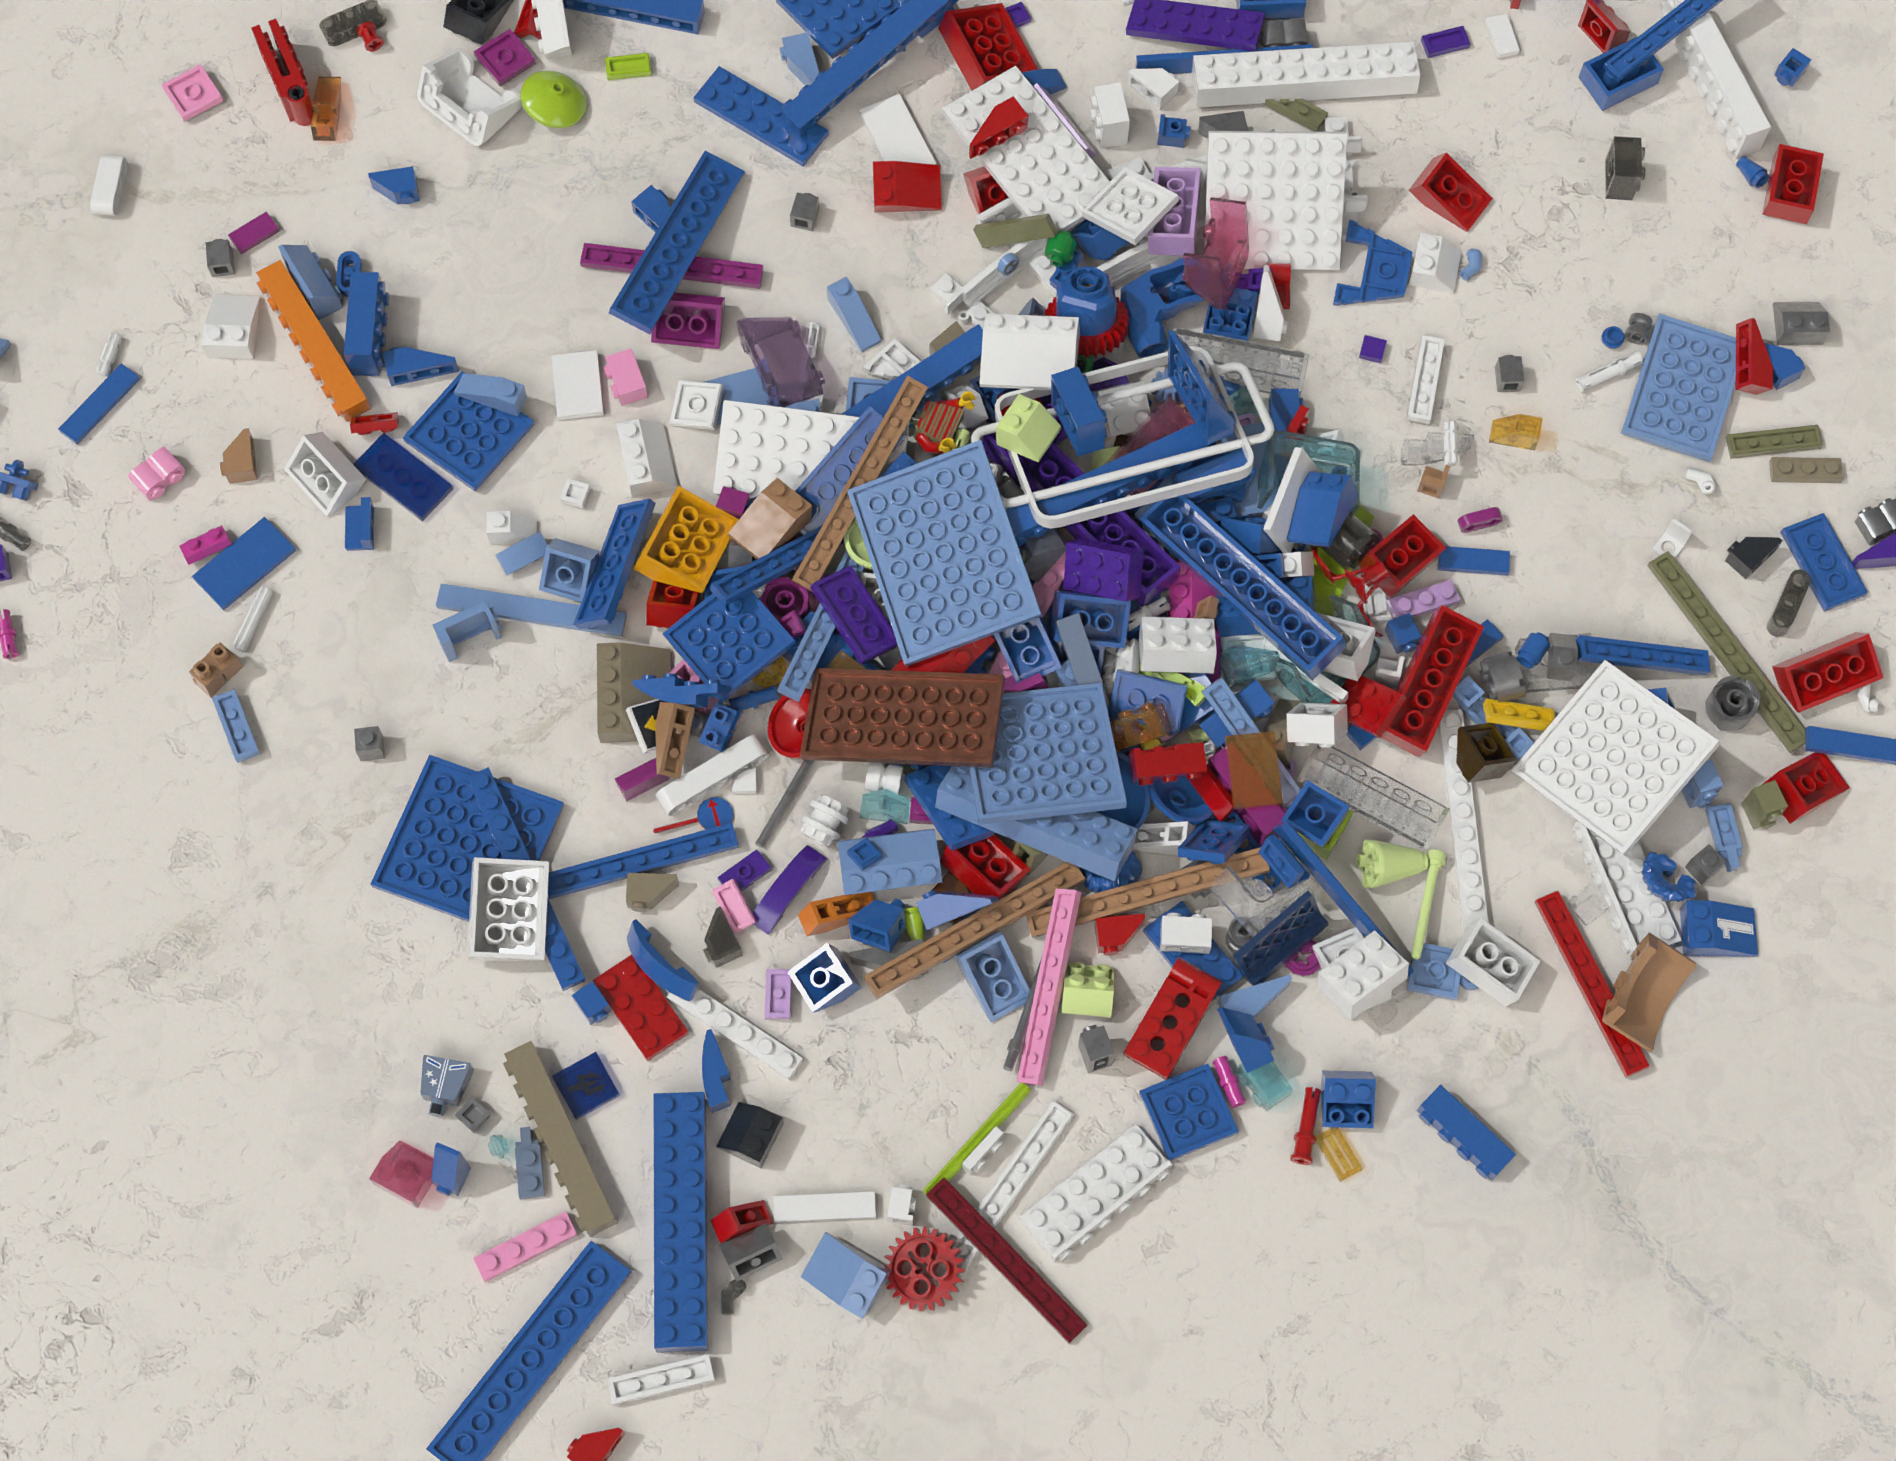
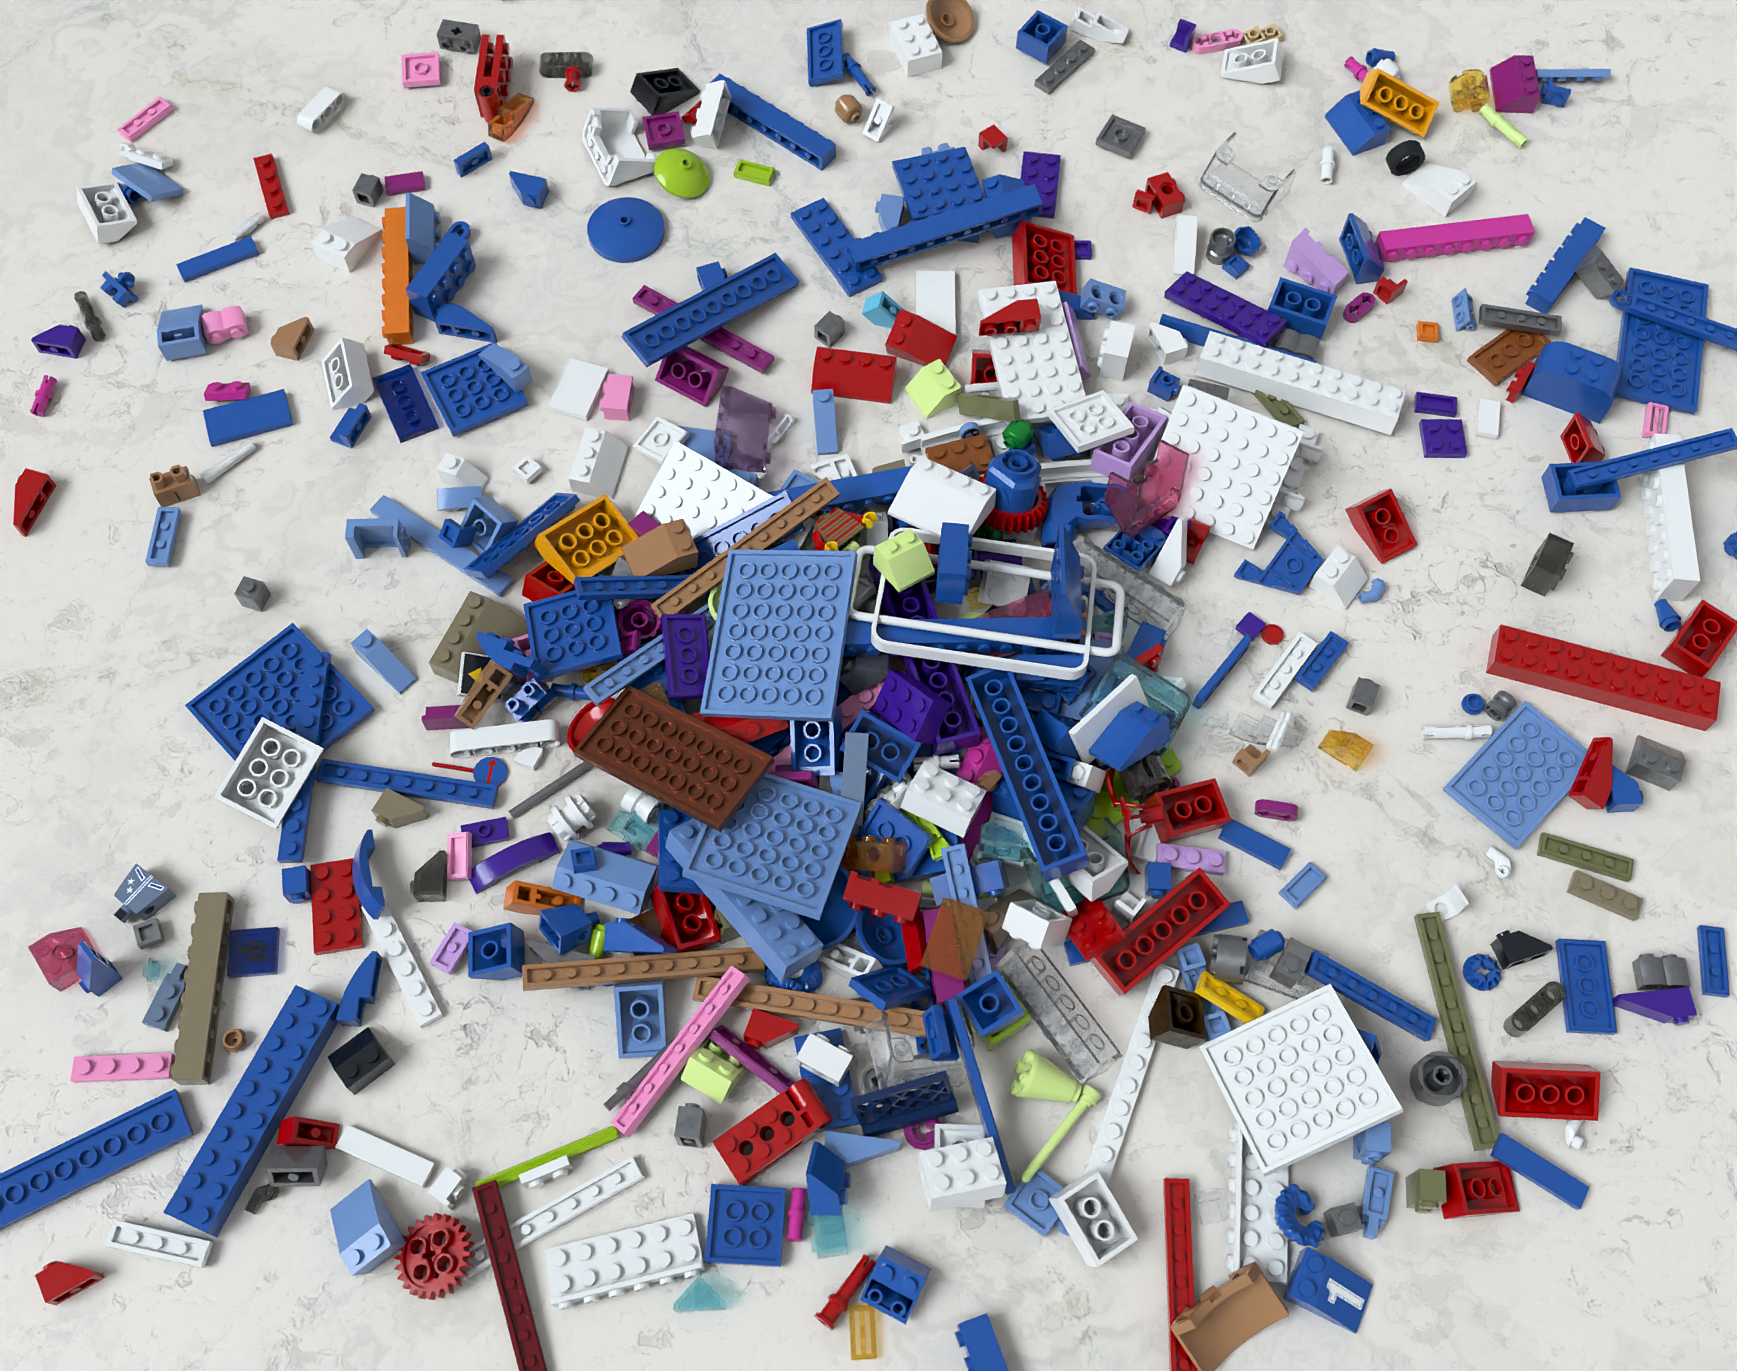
camera: 25 degrees right, 5 degrees down
none -> red slope [13,468,57,537]
none -> medium blue slope [157,304,207,361]
none -> medium nougat plate [222,1029,247,1053]
none -> red plate [253,153,290,219]
none -> medium blue slope [351,629,417,694]
none -> flat silver brick [437,19,481,54]
none -> blue panel [439,518,477,548]
none -> blue plate [453,142,492,178]
none -> blue dish [587,197,665,263]
none -> clear light blue slope [673,1276,727,1312]
none -> magenta tile [708,1025,795,1094]
none -> red slope [811,346,897,404]
none -> medium azure slope [862,291,906,328]
none -> yellowish green slope [905,359,962,419]
none -> dark orange plate [925,433,993,475]
none -> medium blue brick [1080,278,1126,320]
none -> blue tile [1192,635,1251,709]
none -> red piece [1261,624,1284,645]
none -> medium blue tile [1278,862,1327,910]
none -> blue plate [1294,631,1349,692]
none -> dark purple plate [1419,419,1467,458]
none -> blue gear [1463,953,1502,991]
none -> red brick [1486,624,1721,731]

